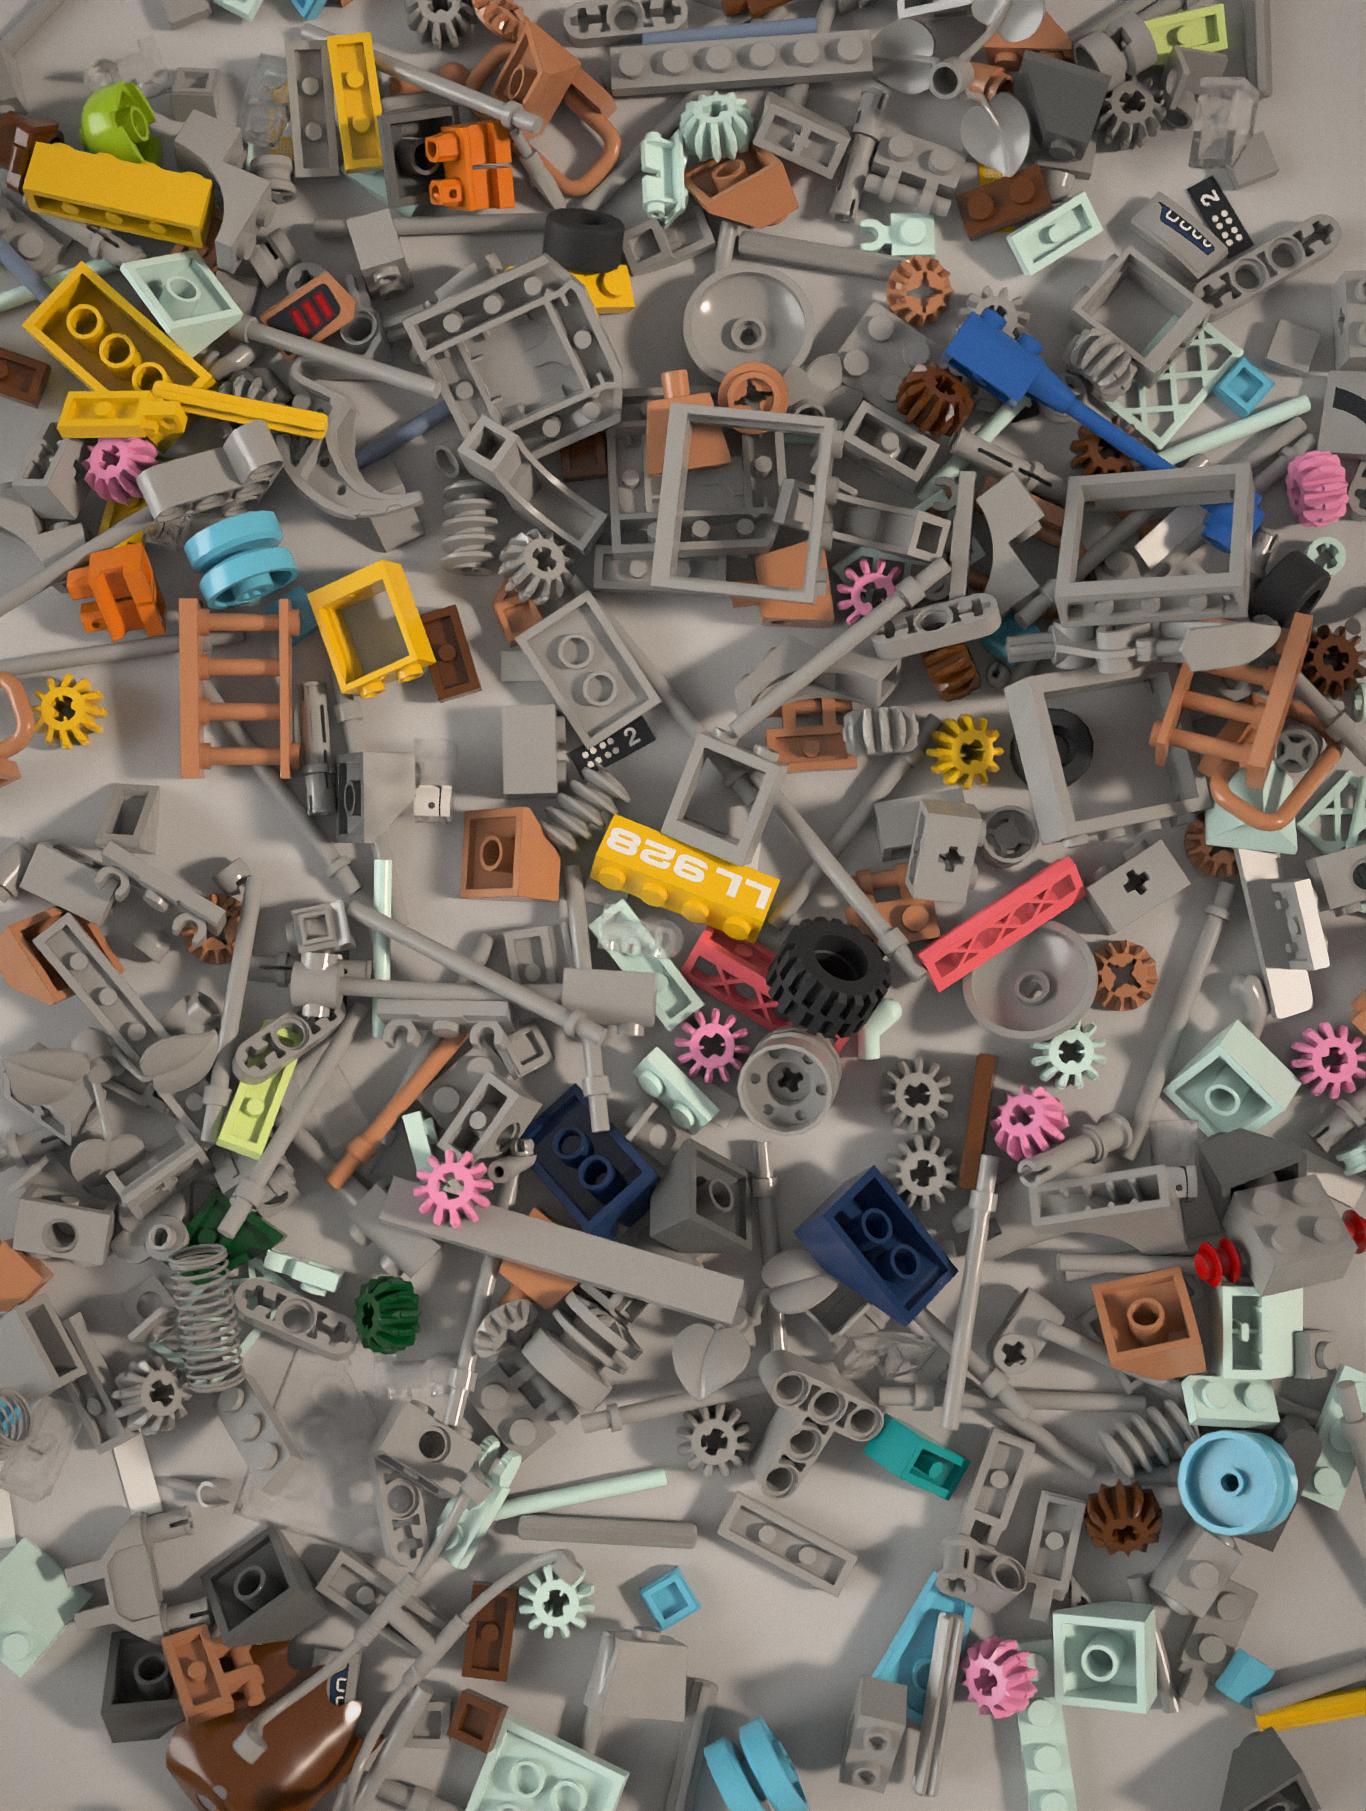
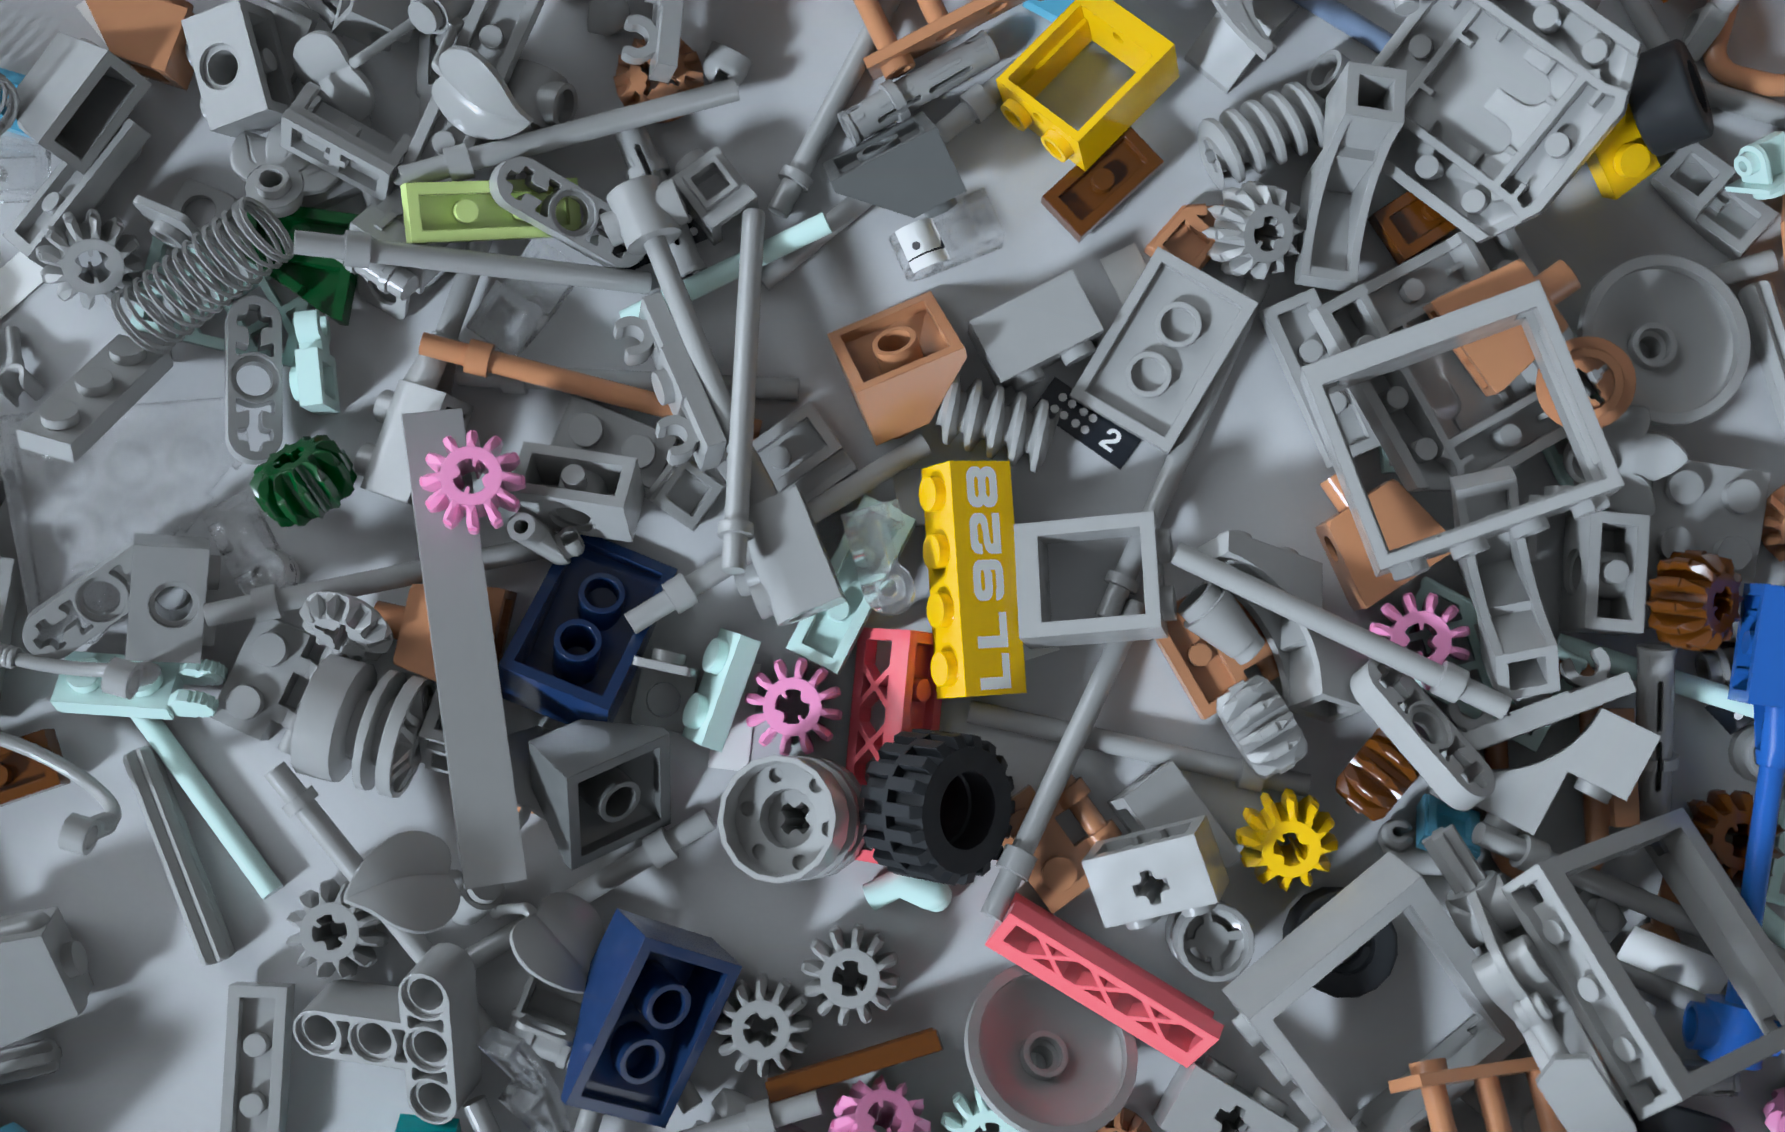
camera: 65 degrees right, 0 degrees up
light aqua plate [402,1111,451,1191] -> none
light aqua gear [519,1562,595,1639] -> none
medium azure tile [639,1566,701,1632] -> none
none -> light grey cone [1177,580,1265,665]

